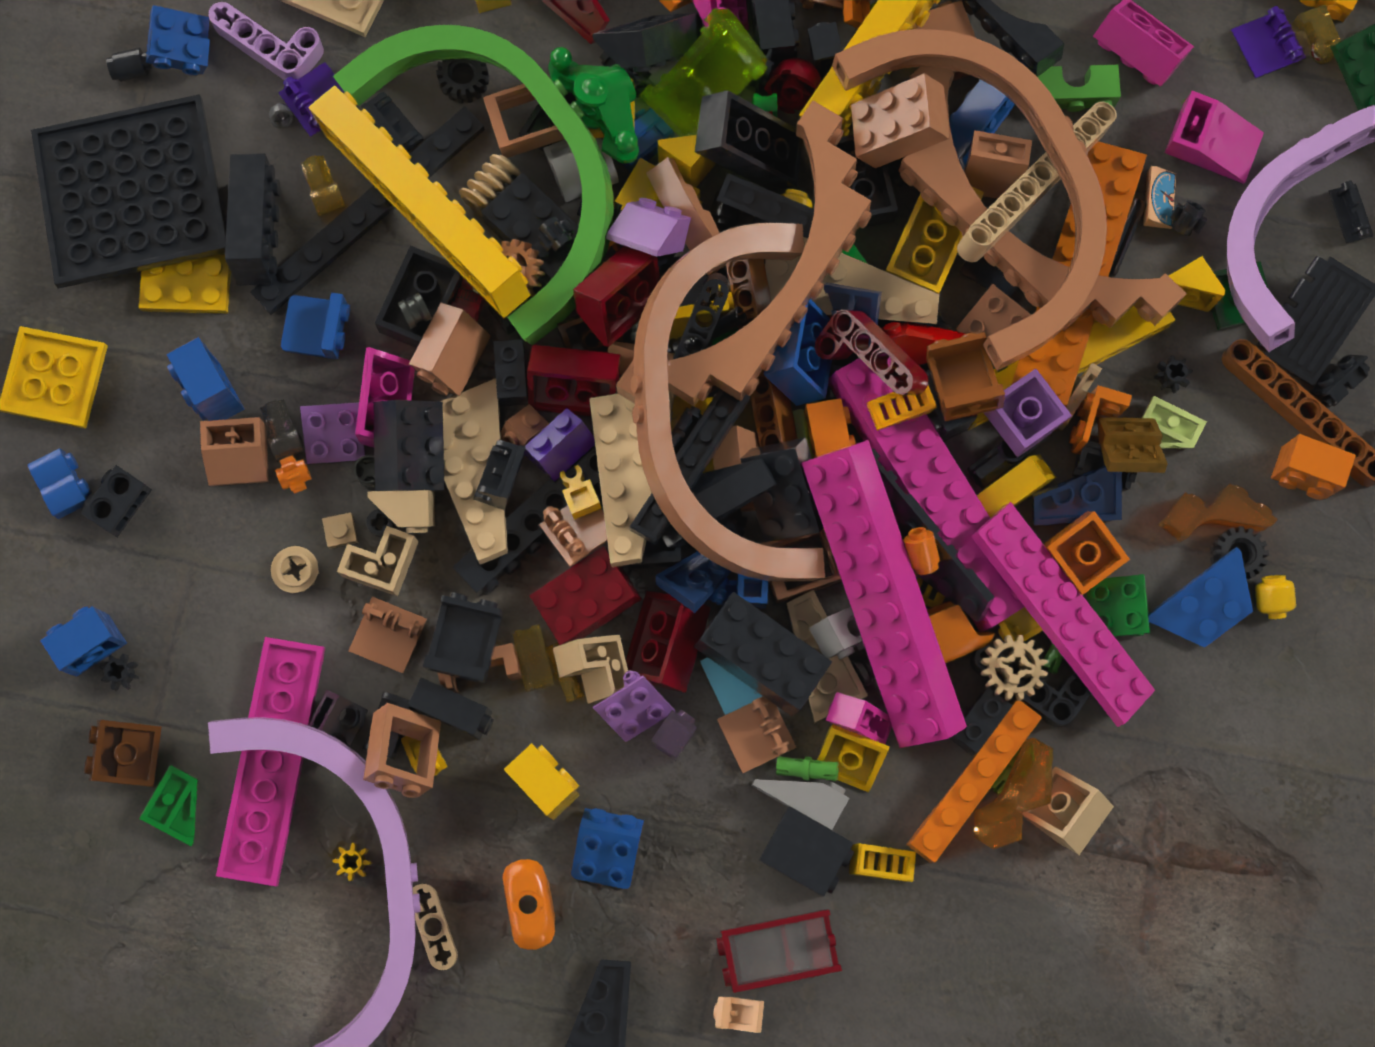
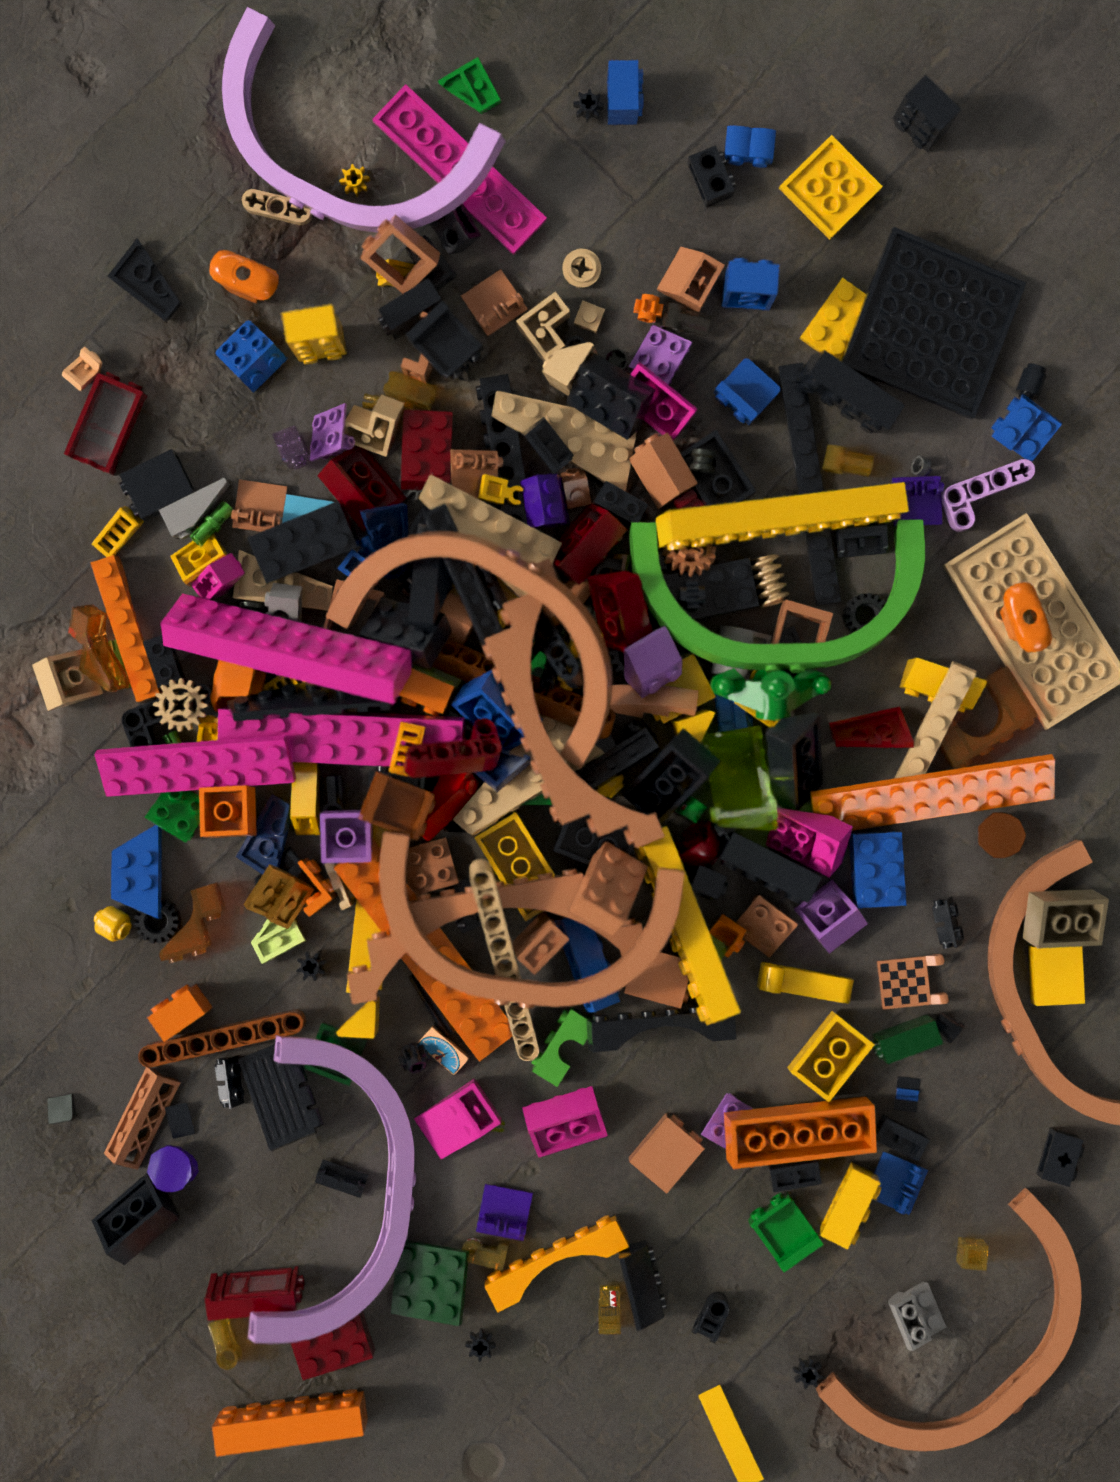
camera: 130 degrees right, 10 degrees up
reddish brown plate [84,720,162,787] -> none
orange brick [904,527,940,575] -> none

